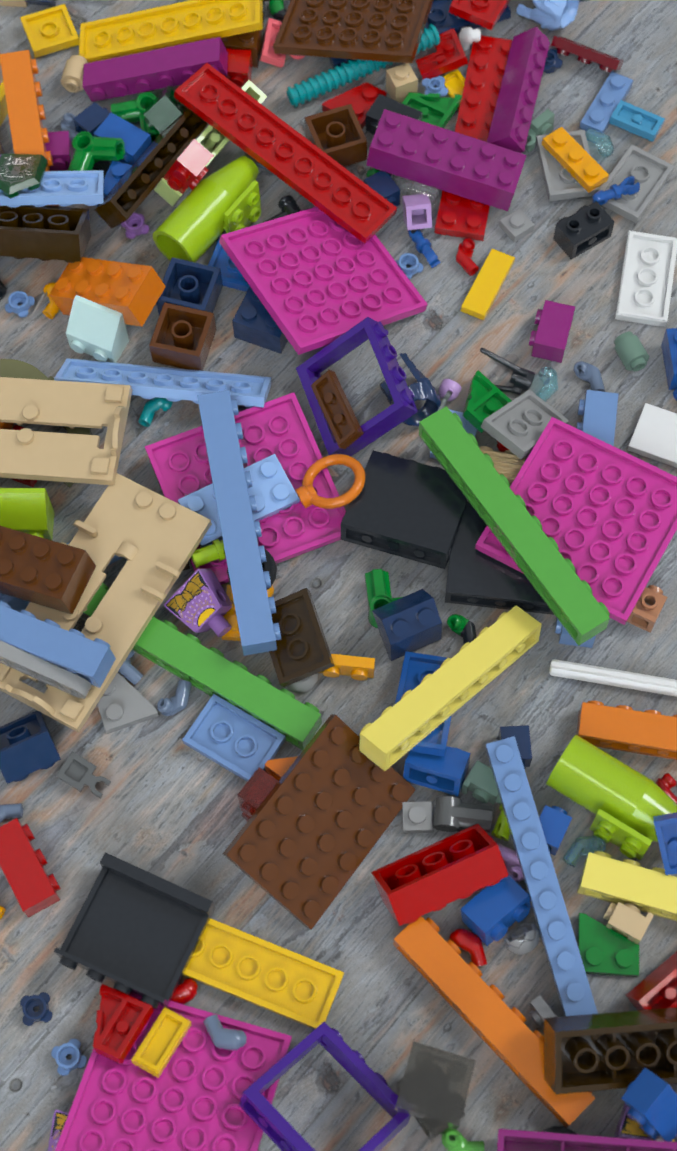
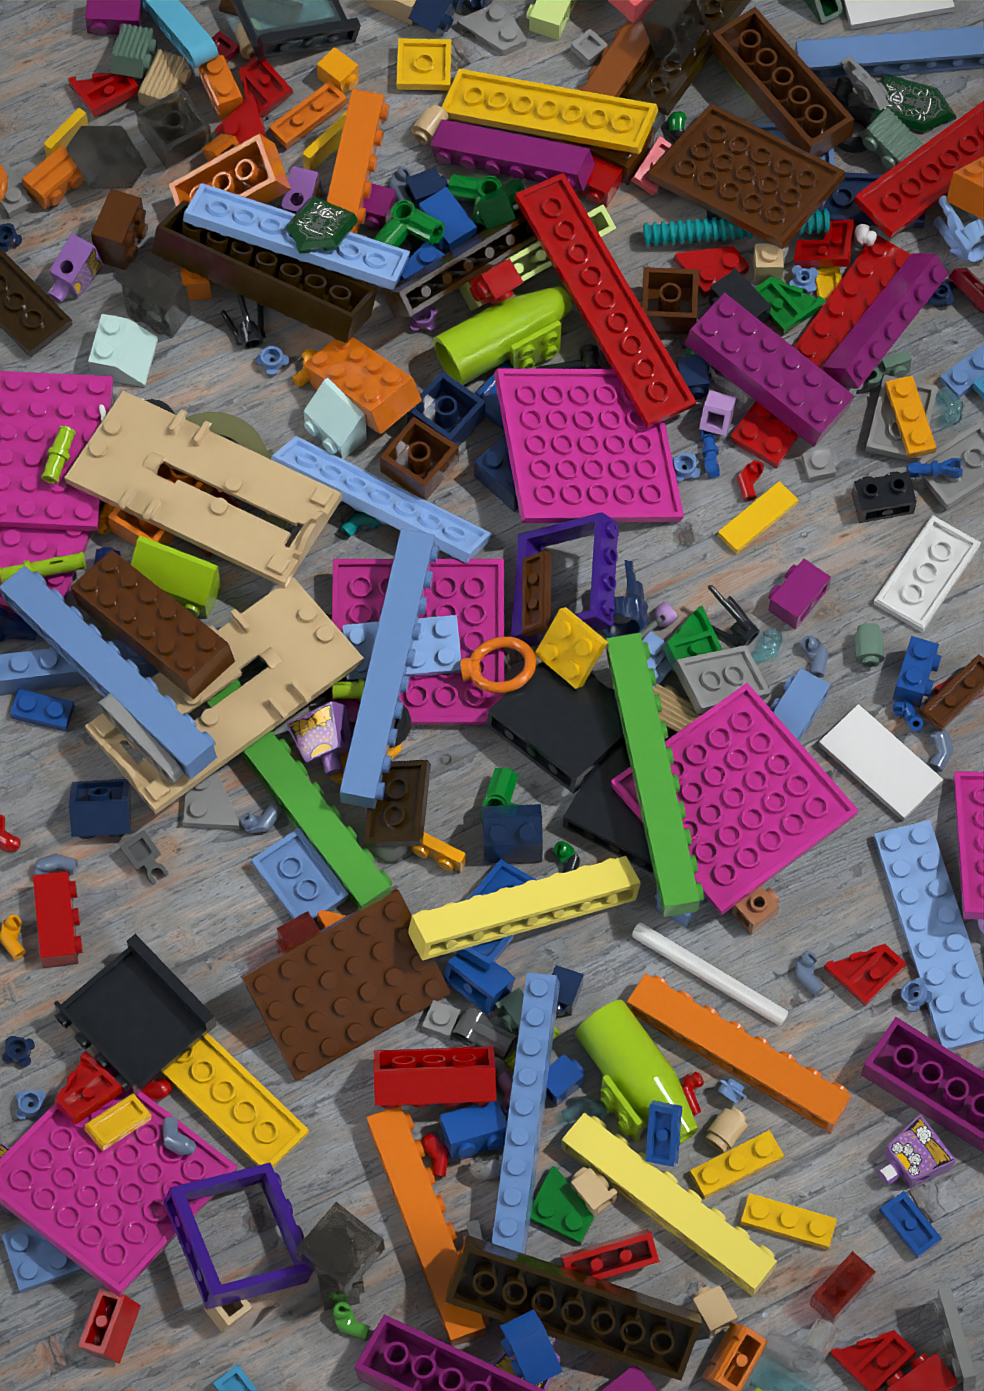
camera: 20 degrees right, 0 degrees up
sand blue arm [118,649,144,686] -> none
none -> yellow plate [535,607,608,689]

